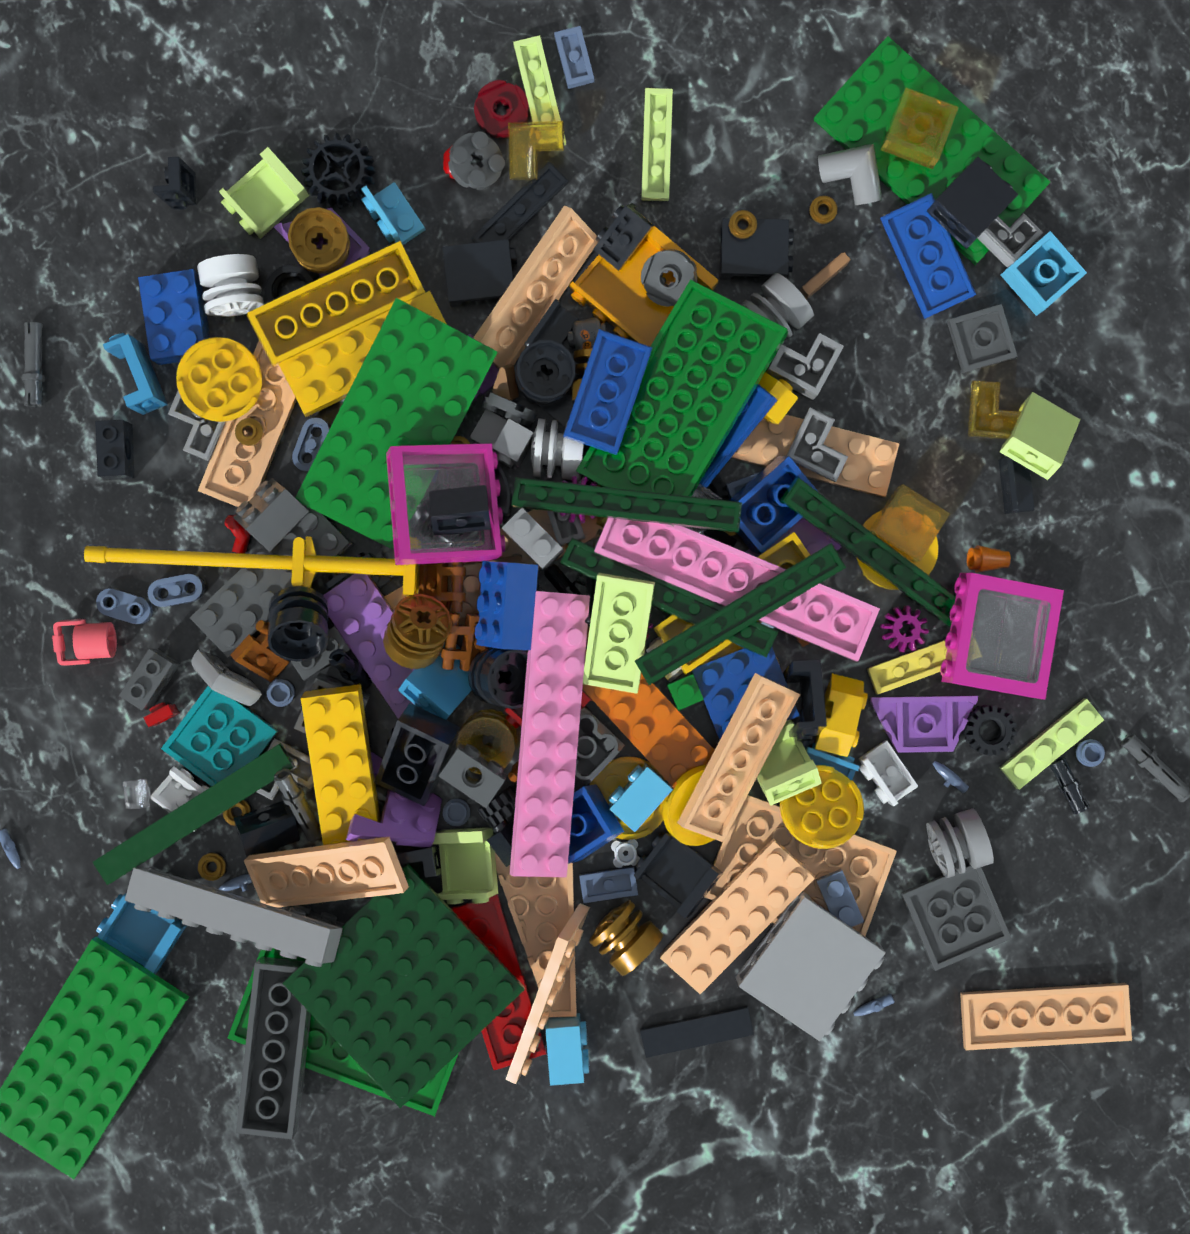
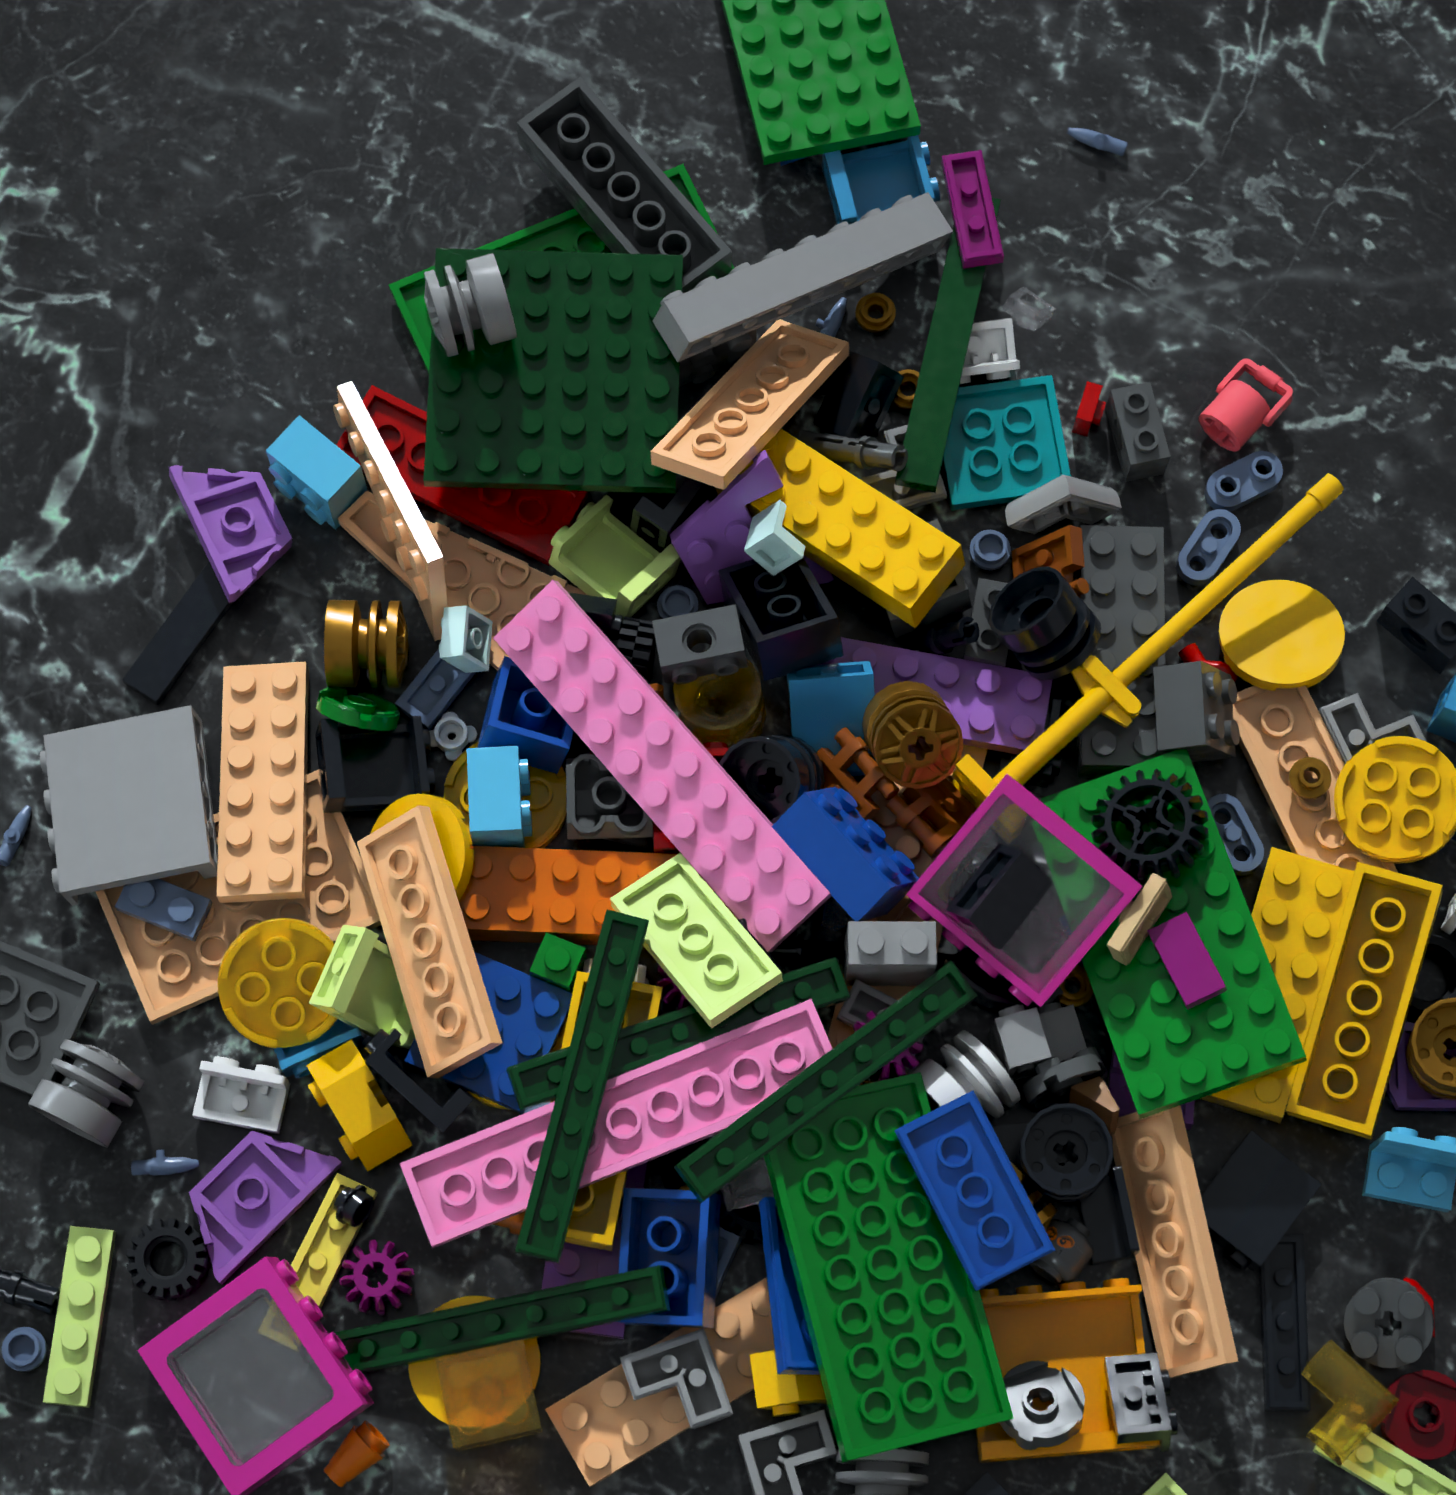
camera: 135 degrees right, 15 degrees down
none -> medium lavender wing [169,465,292,603]
none -> green tile [316,687,400,731]
none -> black plate [334,1185,374,1227]
none -> light grey wheel [423,253,517,357]
none -> light aqua piece [439,605,493,673]
none -> light aqua panel [744,500,806,576]
none -> magenta tile [941,150,1004,269]
none -> black gear [1091,769,1209,885]
none -> tan plate [1107,873,1173,966]
none -> magenta tile [1148,912,1227,1010]
none -> yellow tile [1218,580,1345,691]

